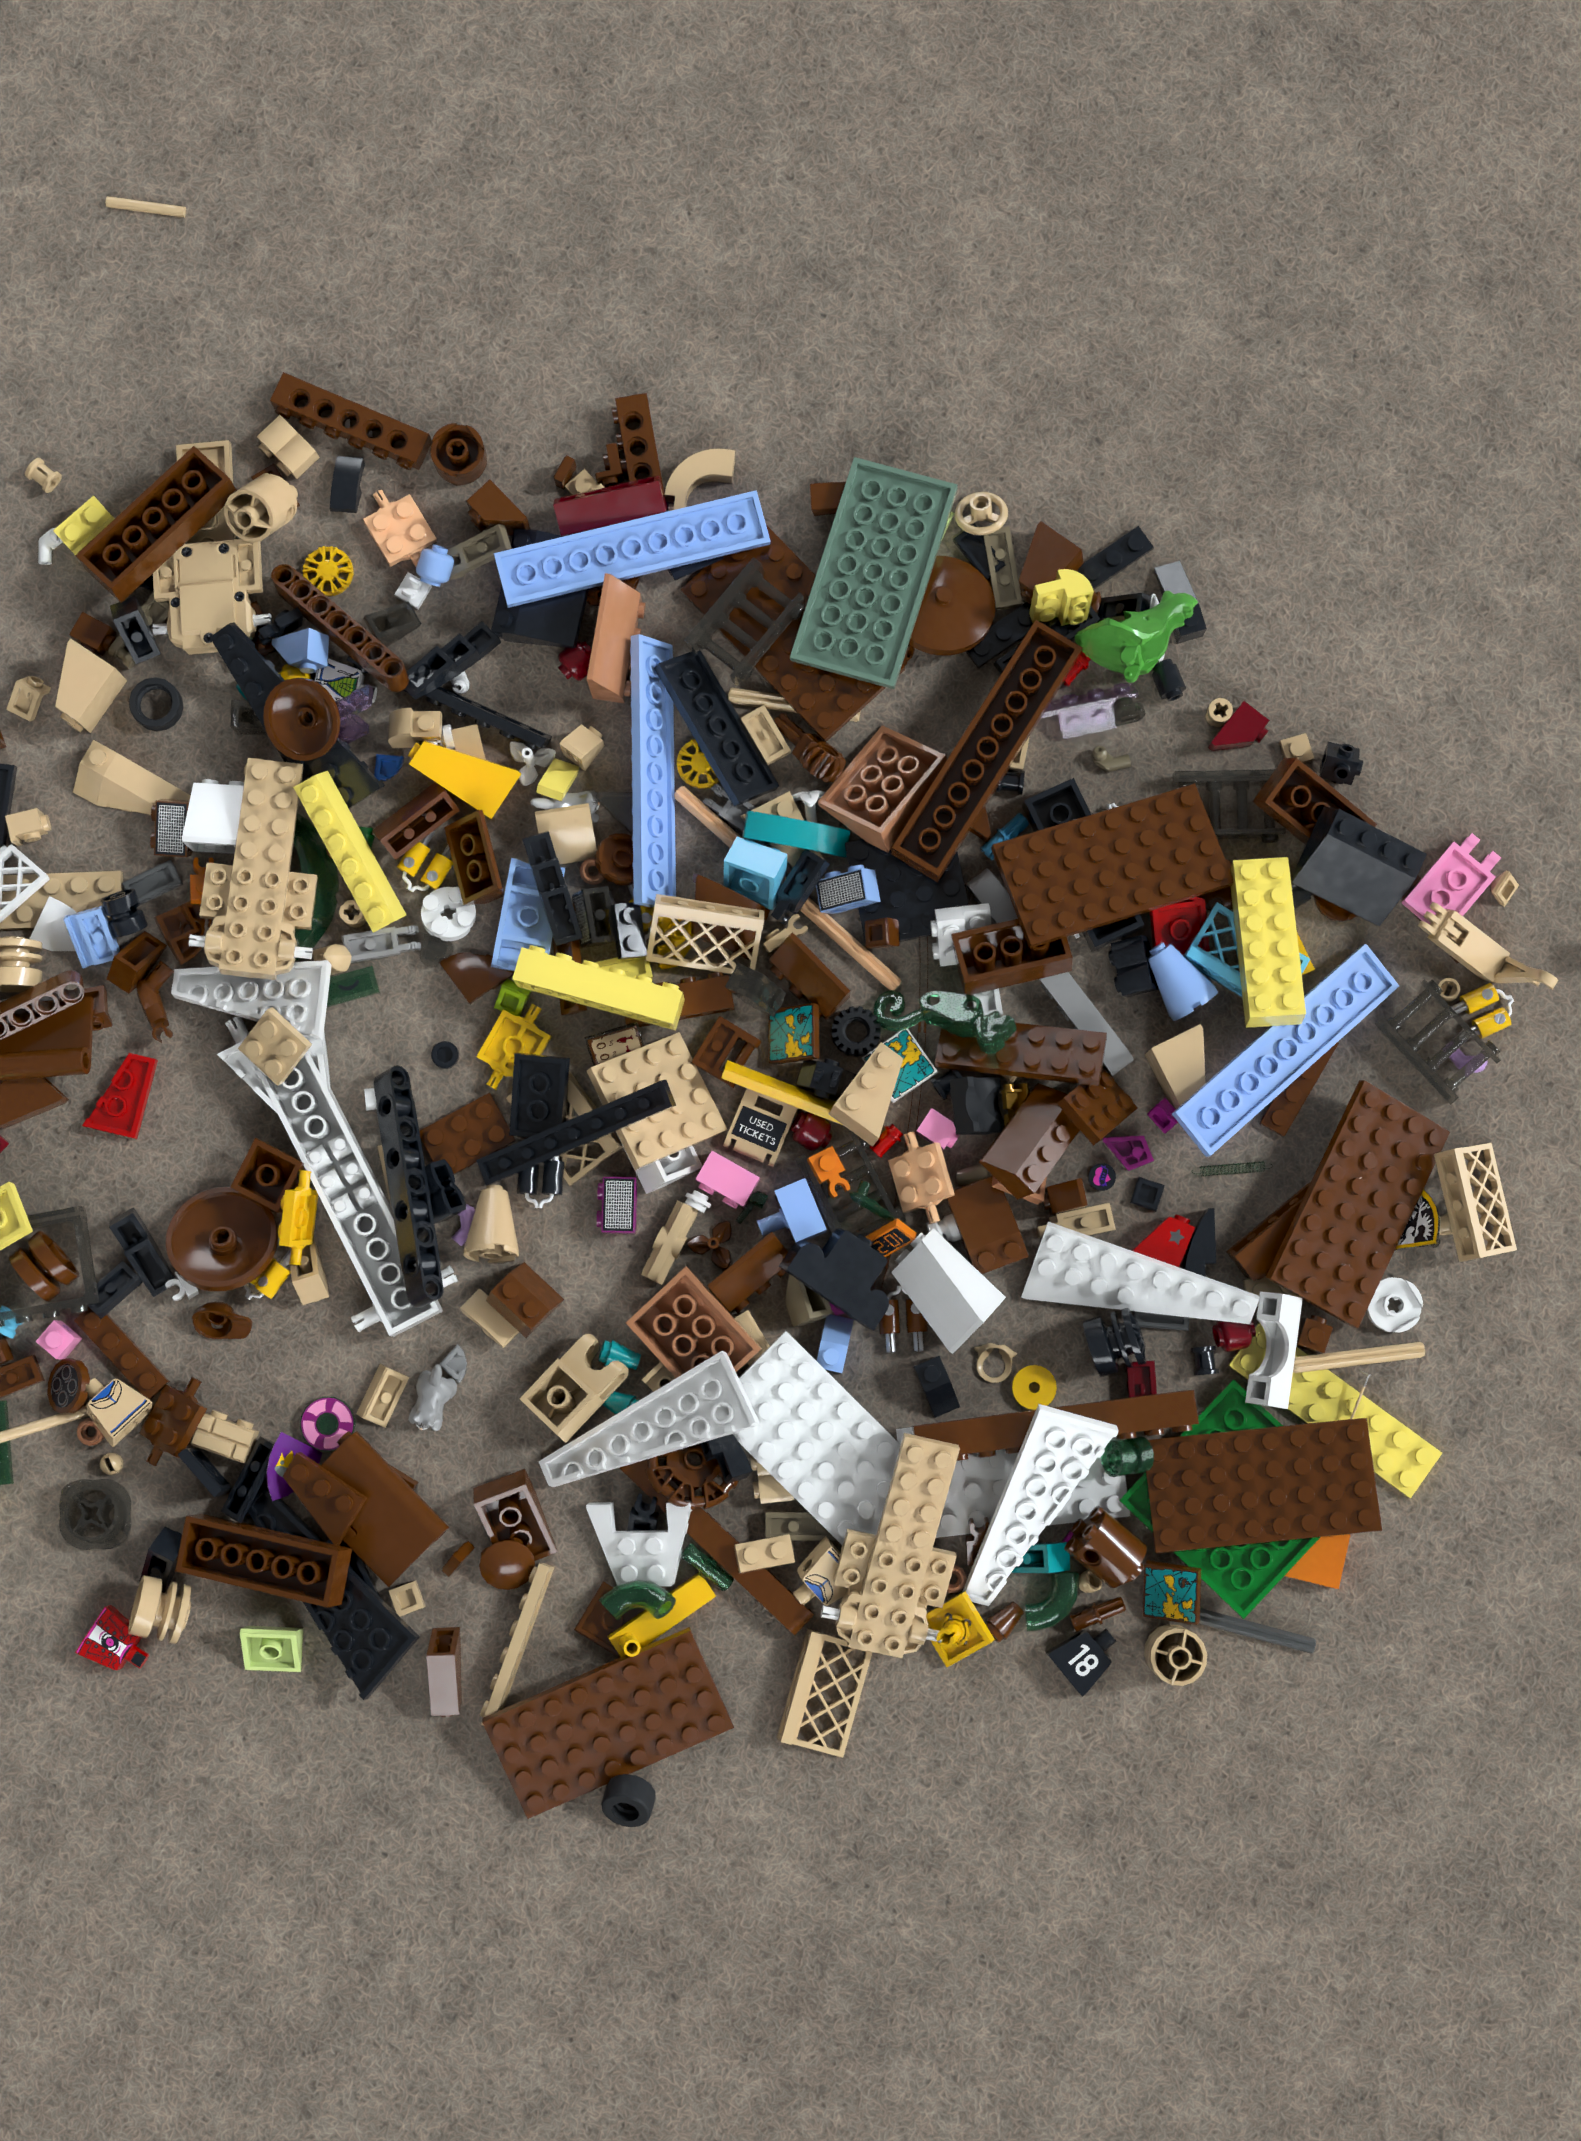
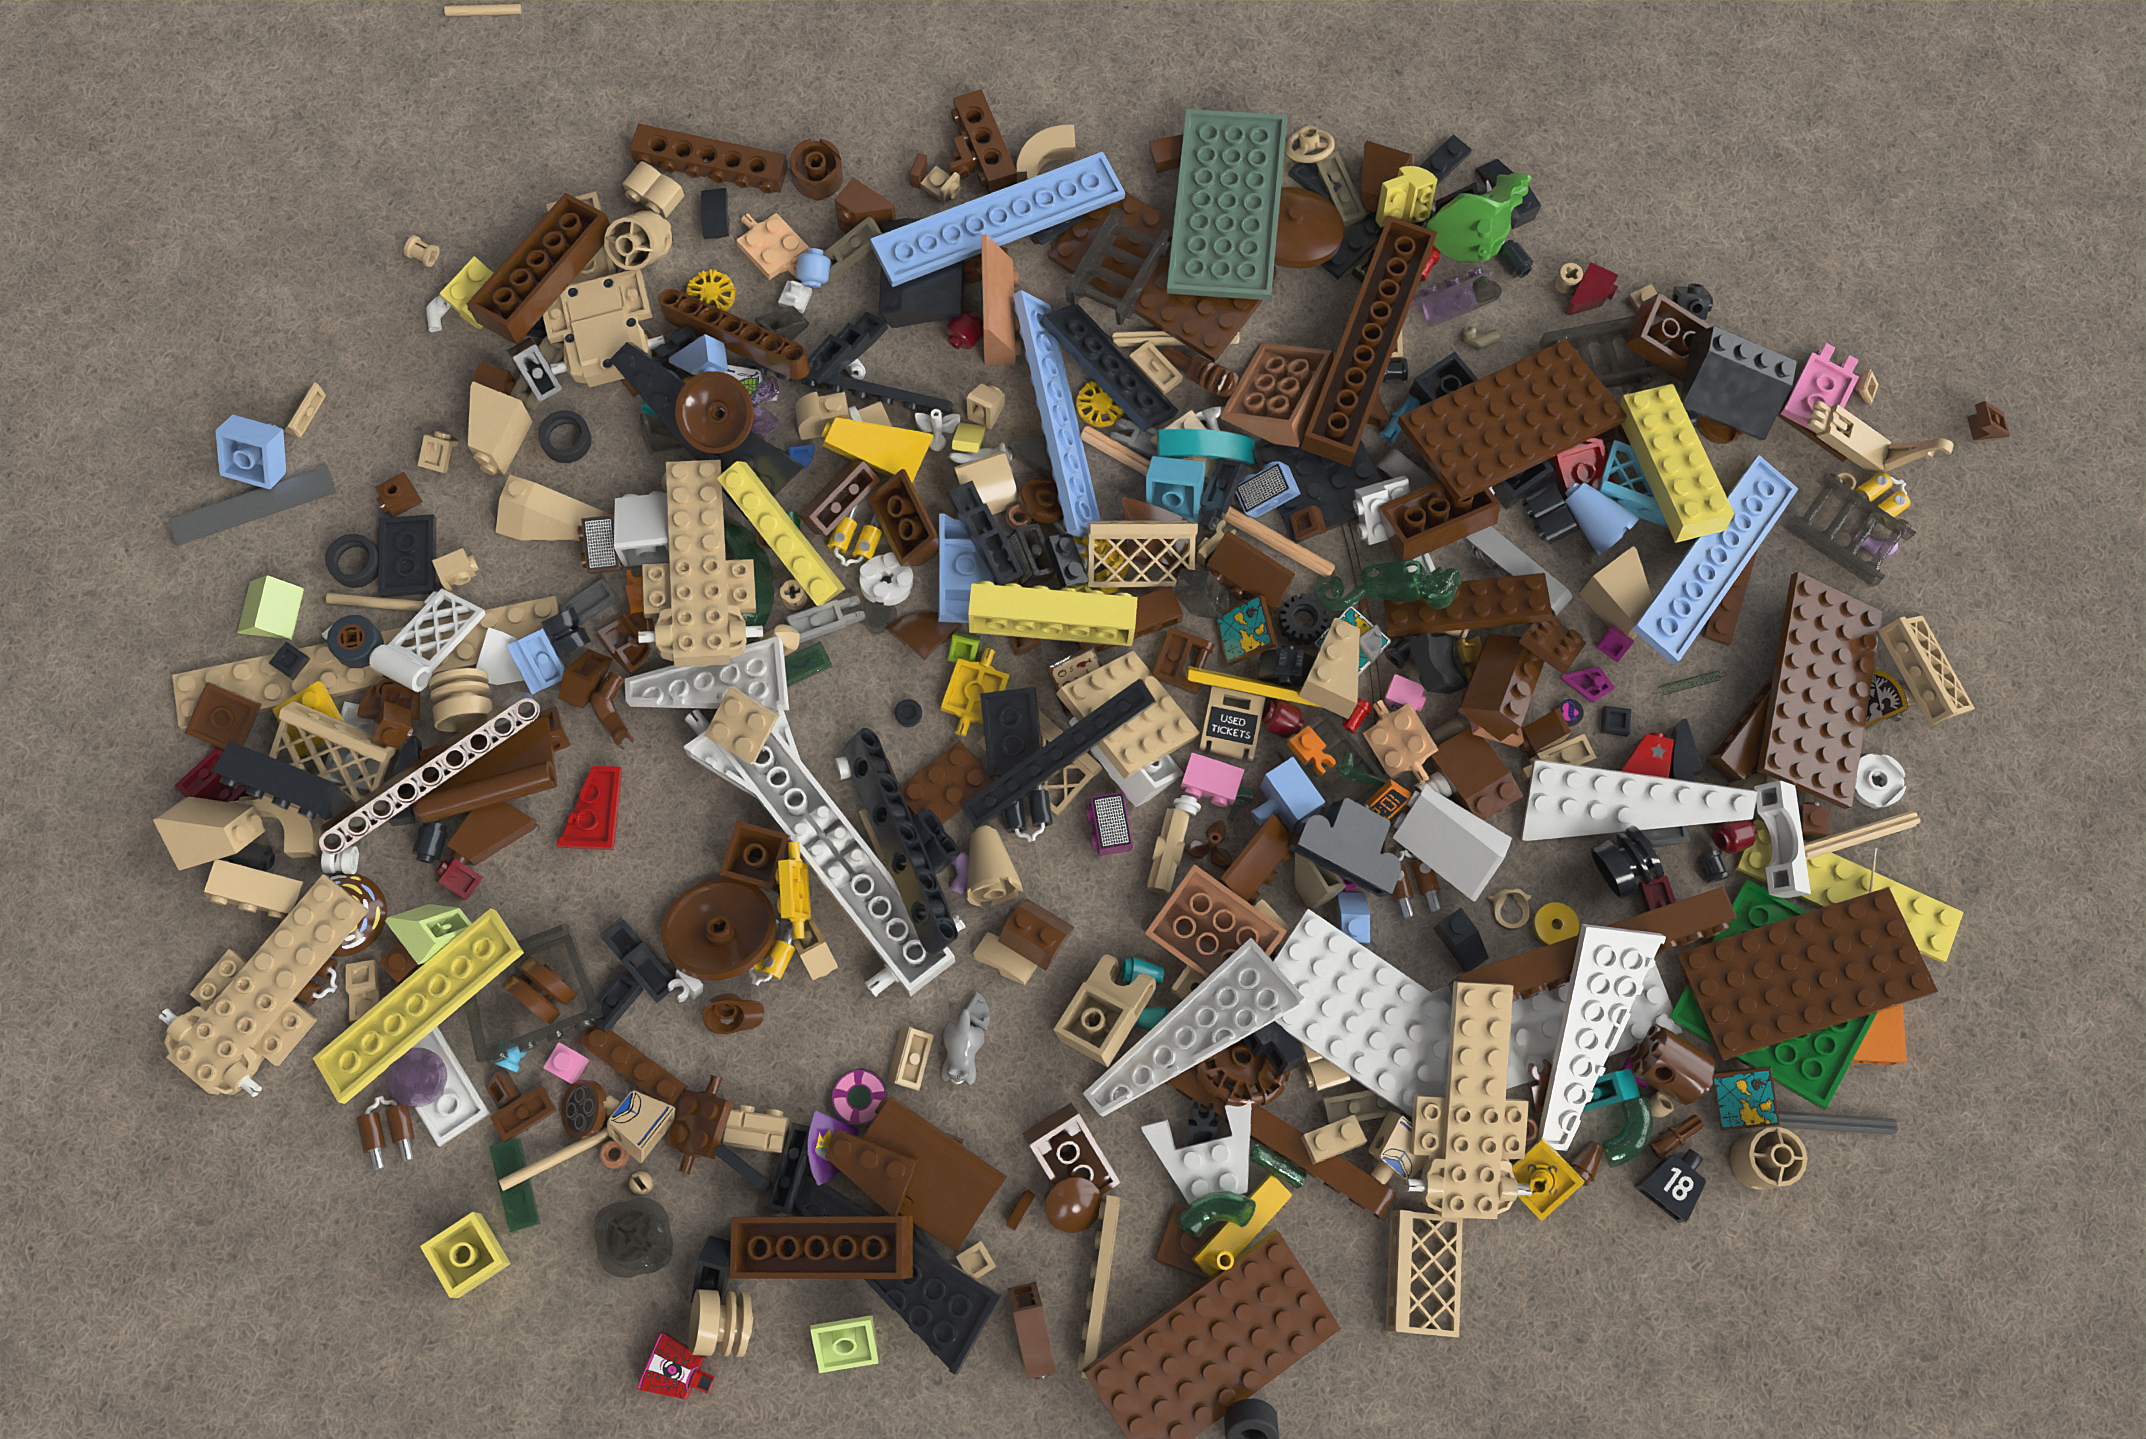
camera: 20 degrees left, 10 degrees down
dark red brick [553,475,667,536] -> none
clear green wheel [1101,1436,1154,1477] -> none
none -> light grey tile [1359,625,1382,663]

